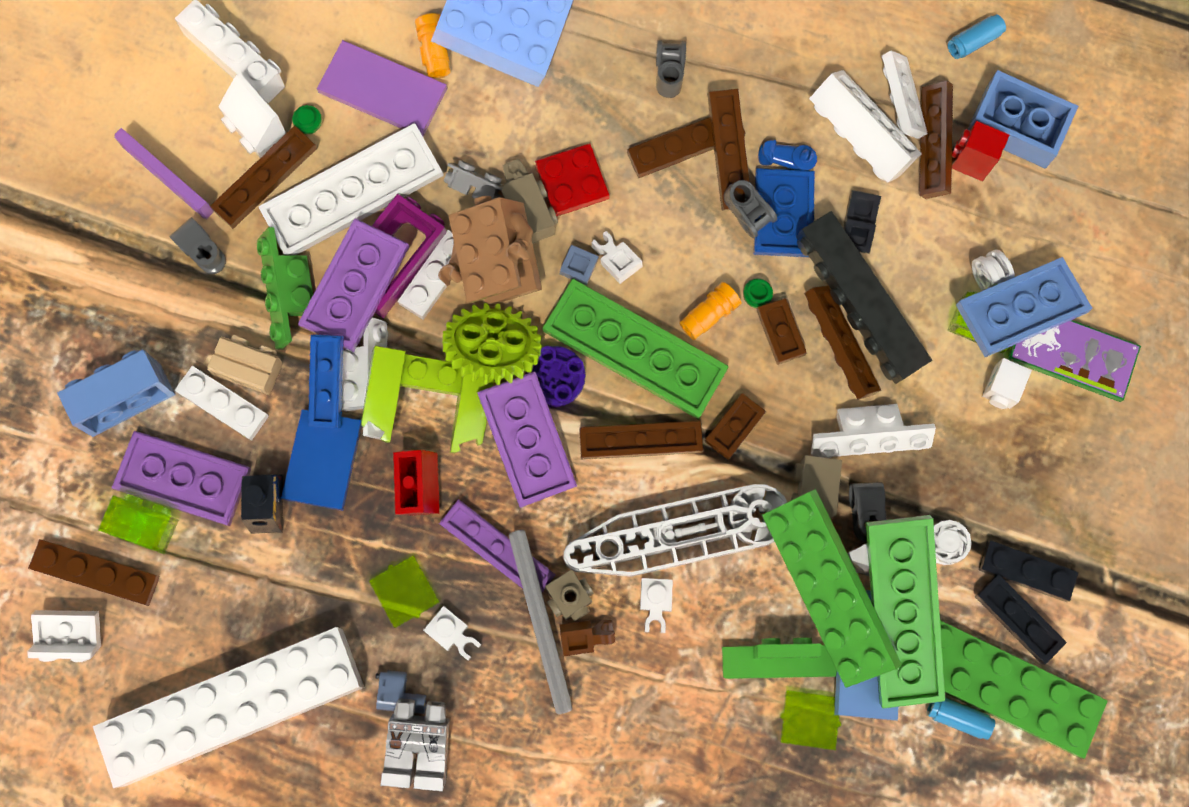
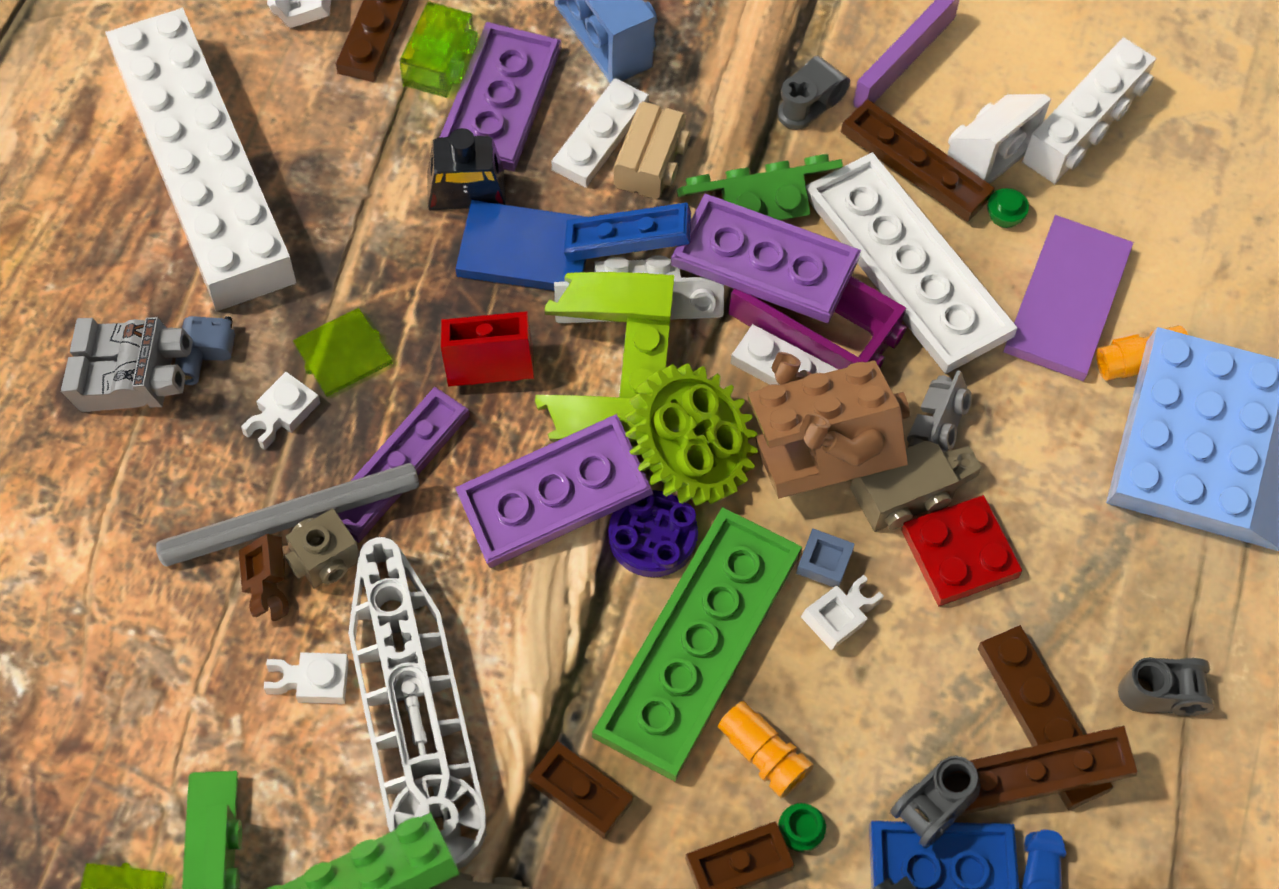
camera: 90 degrees right, 15 degrees down
reddish brown plate [579,421,703,460] -> none

